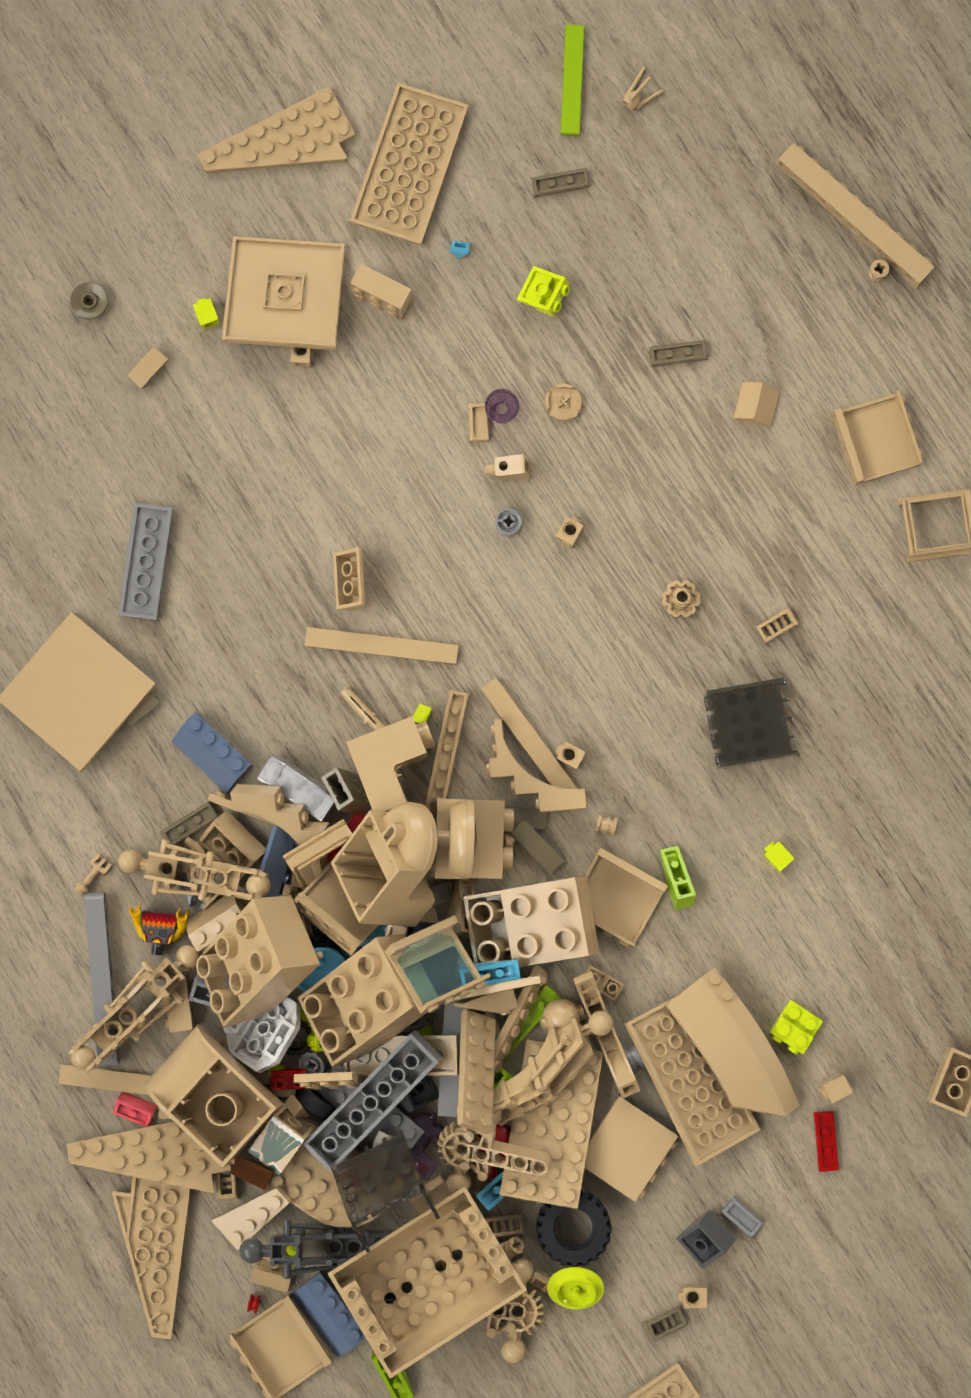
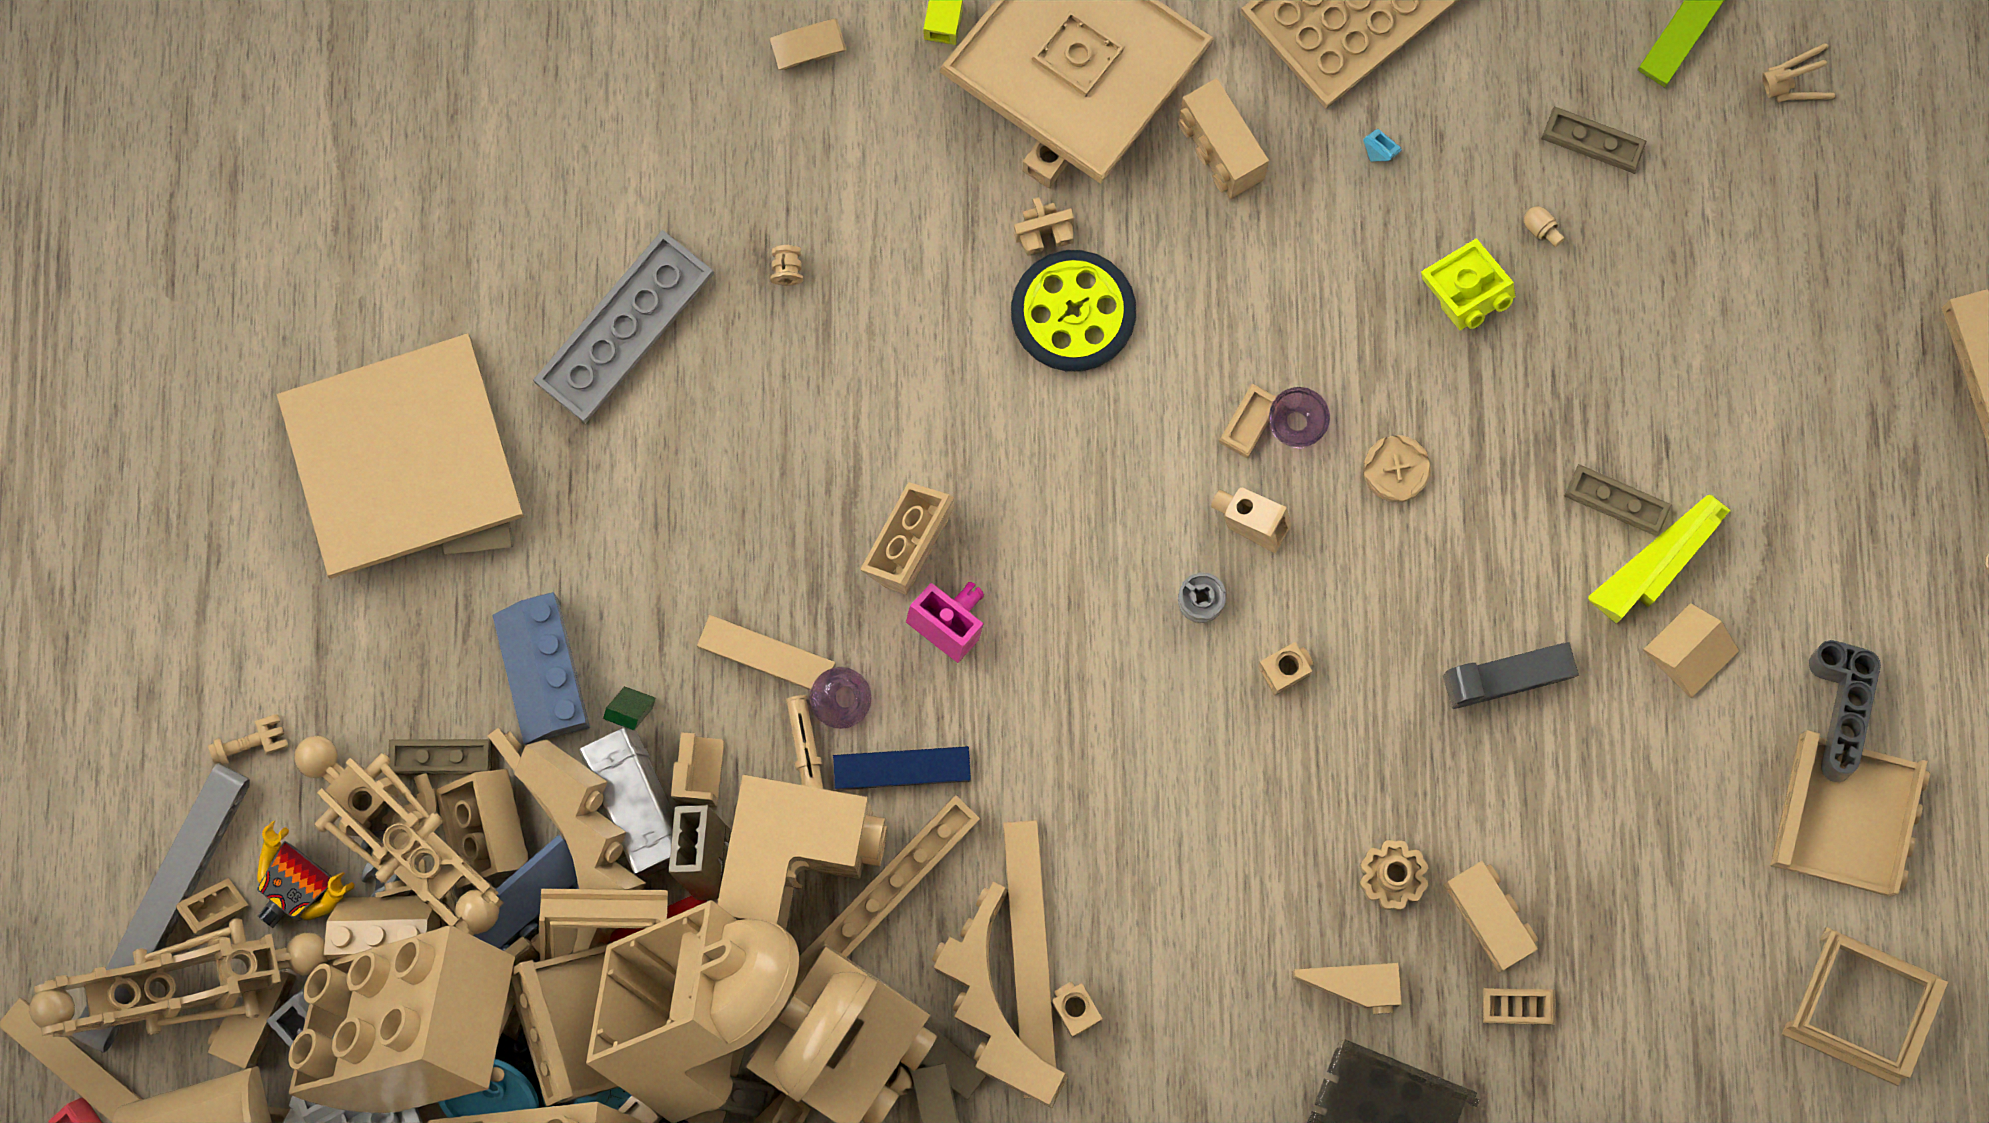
camera: 30 degrees right, 5 degrees down
tan tile [305,627,459,665] -> none
neon yellow slope [413,704,432,724] -> none
none -> tan slope [175,878,248,936]
none -> dark green tile [603,686,656,730]
none -> tan panel [671,732,724,808]
none -> tan tile [697,615,836,695]
none -> tan bush [770,245,803,286]
none -> piece [809,667,872,729]
none -> dark blue tile [833,746,971,790]
none -> dark pink brick [906,582,984,663]
none -> wedge [1011,250,1136,372]
none -> tan hips [1014,197,1074,256]
none -> tan slope [1292,963,1402,1014]
none -> dark grey beam [1443,642,1579,709]
none -> tan brick [1444,861,1538,973]
none -> tan cylinder [1524,206,1565,247]
none -> neon yellow wedge [1588,495,1730,624]
none -> dark grey beam [1809,640,1881,783]

